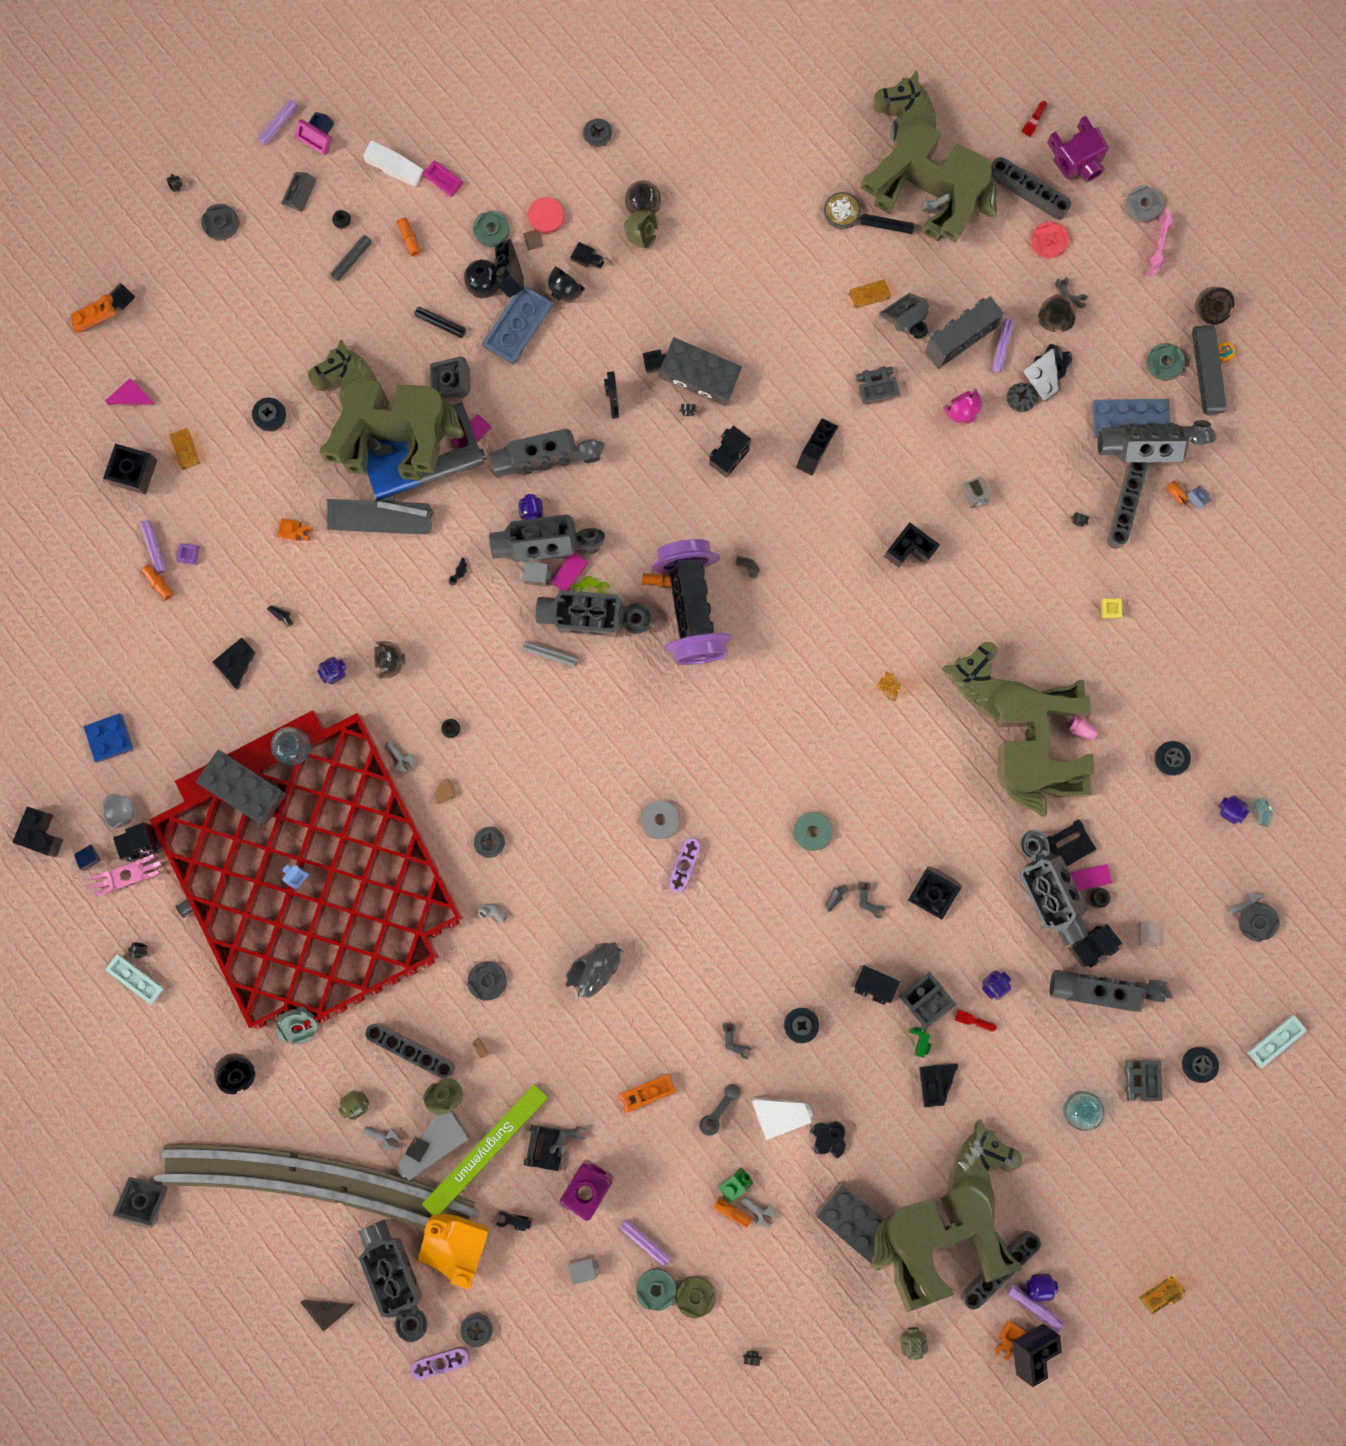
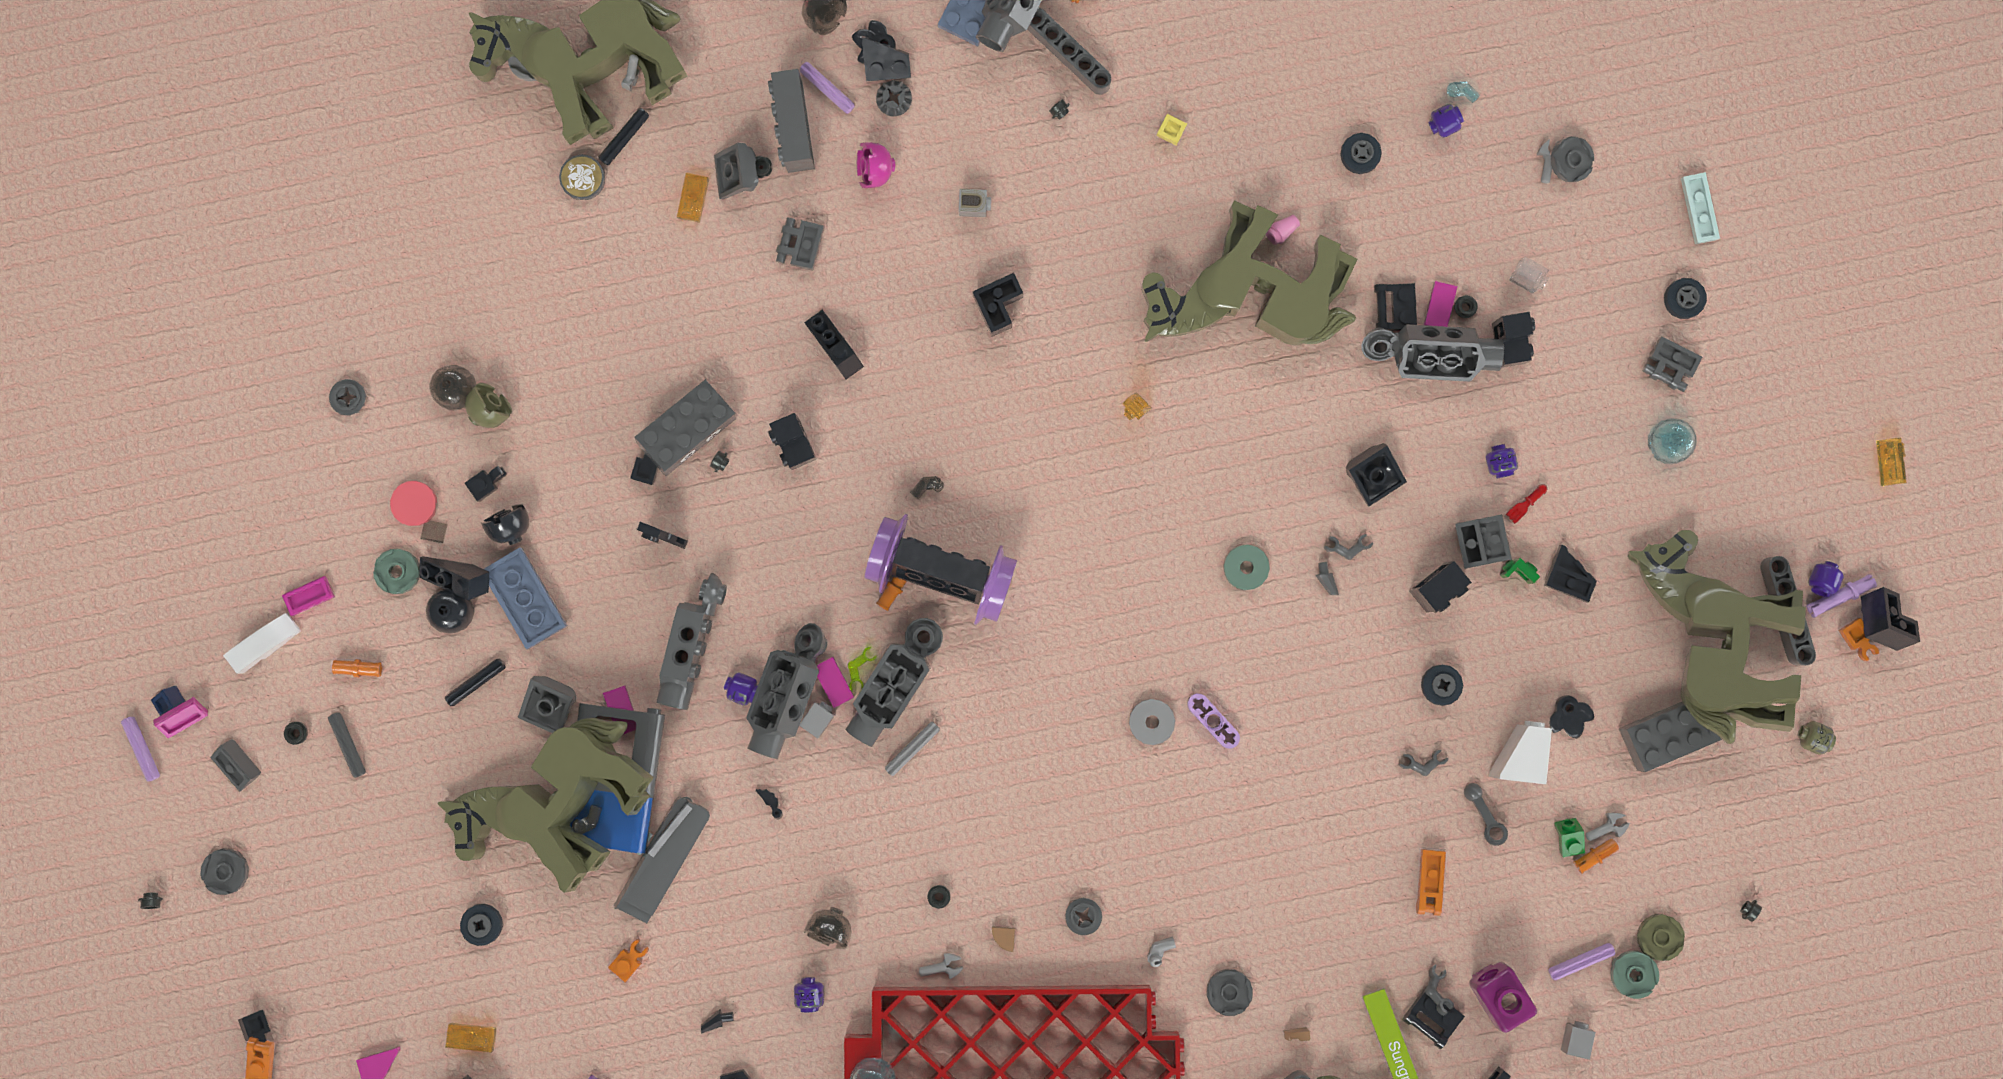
camera: 65 degrees left, 5 degrees up
dark grey head [565,942,624,998] -> none
dark grey brick [1049,969,1173,1012] -> none

